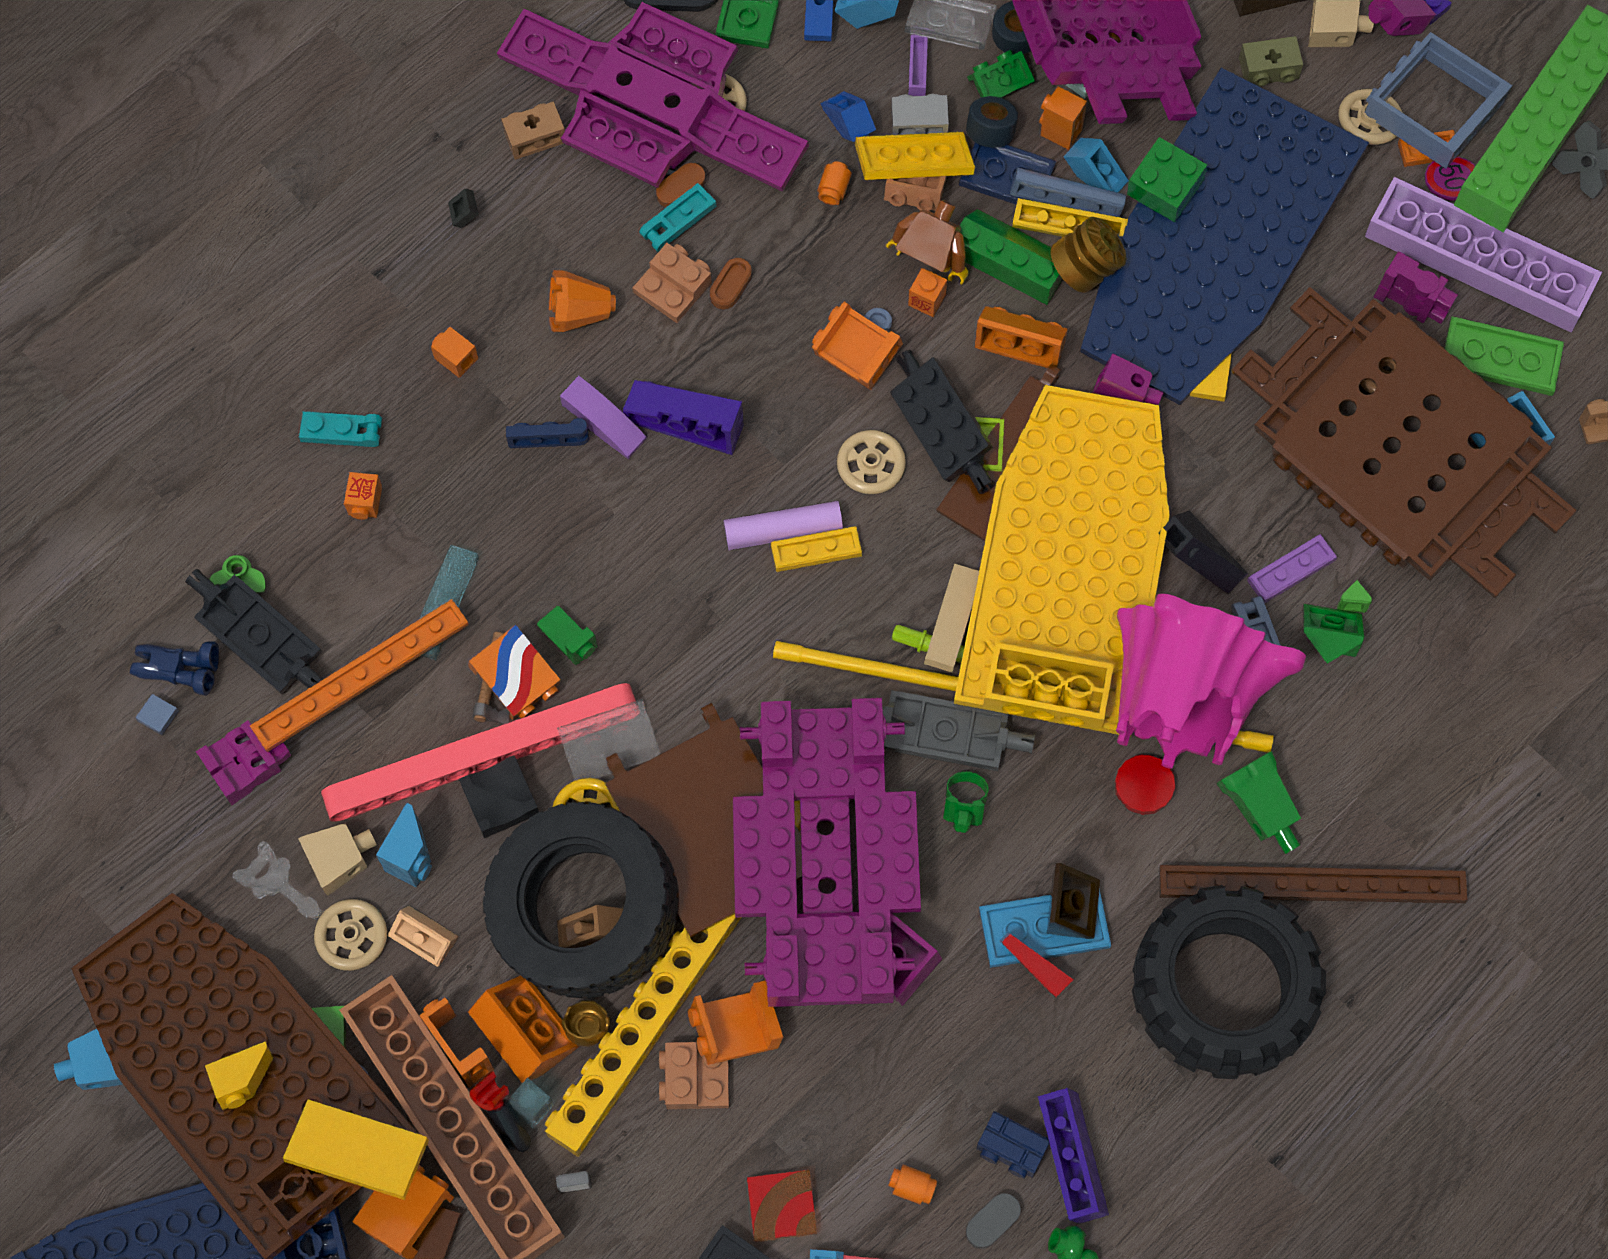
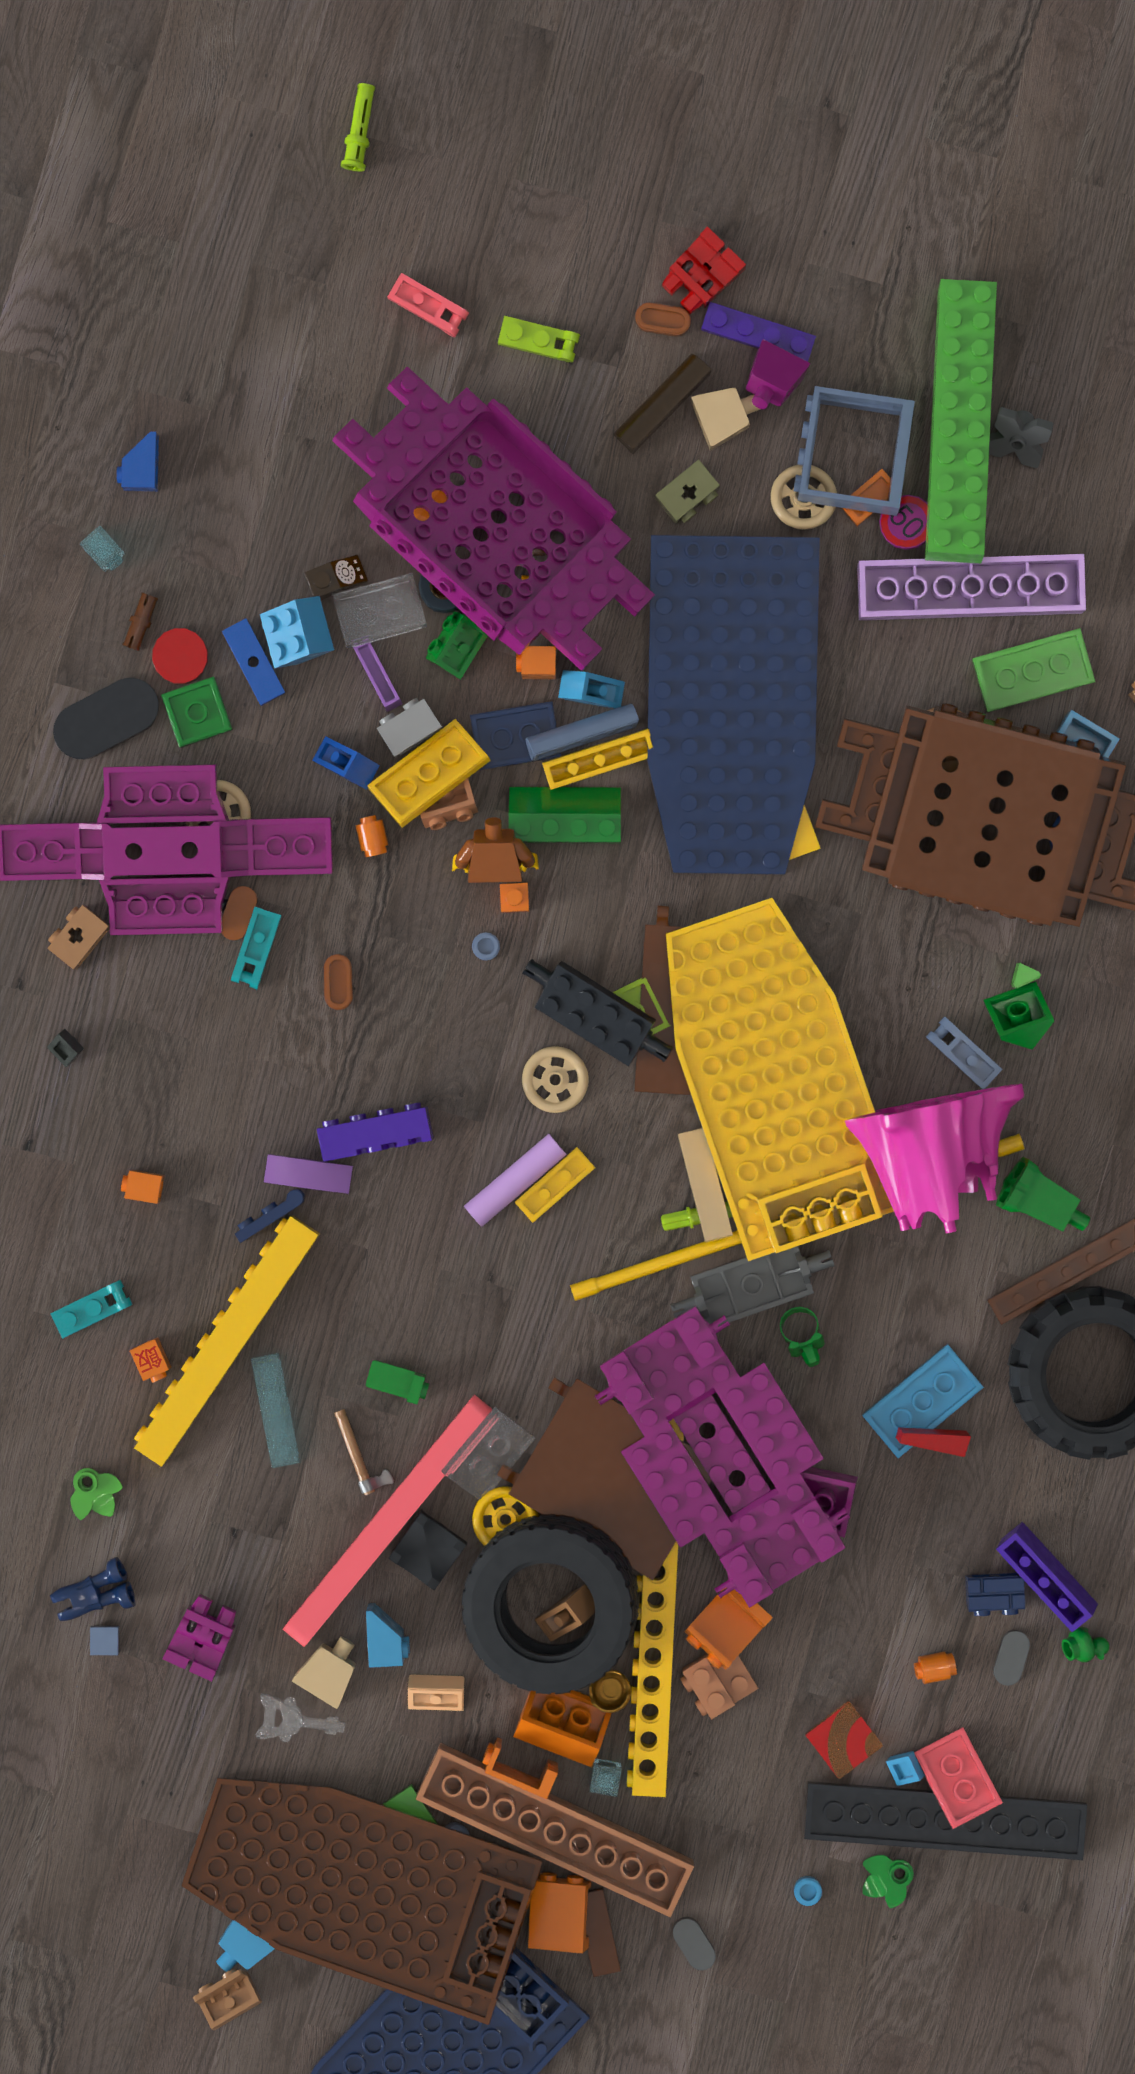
camera: 30 degrees left, 20 degrees up
black plate [185,569,324,695] -> none
yellow slope [205,1042,273,1110] -> none
orange tile [250,599,469,752] -> none
yellow tile [283,1100,429,1200] -> none
tan plate [314,899,387,971] -> none
panel [468,625,560,721] -> none
piece [469,1071,531,1152] -> none
orange cone [549,270,616,332] -> none
flat silver tile [556,1171,591,1193] -> none
nougat plate [632,243,712,323] -> none
orange panel [812,301,903,390] -> none
black wheel [966,96,1018,148] -> none
orange slope [975,306,1068,368] -> none
dark brown slope [1047,863,1100,939] -> none
pearl gold wheel [1050,216,1127,293] -> none
magenta torso [1092,353,1163,405] -> none
red tile [1114,755,1175,815] -> none
green brick [1127,137,1207,223] -> none
black slope [1158,510,1248,594] -> none
medium lavender tile [1247,534,1337,604] -> none
magenta hips [1374,251,1458,324] -> none
none -> yellow brick [134,1215,320,1467]
none -> medium nougat bracket [193,1969,262,2031]

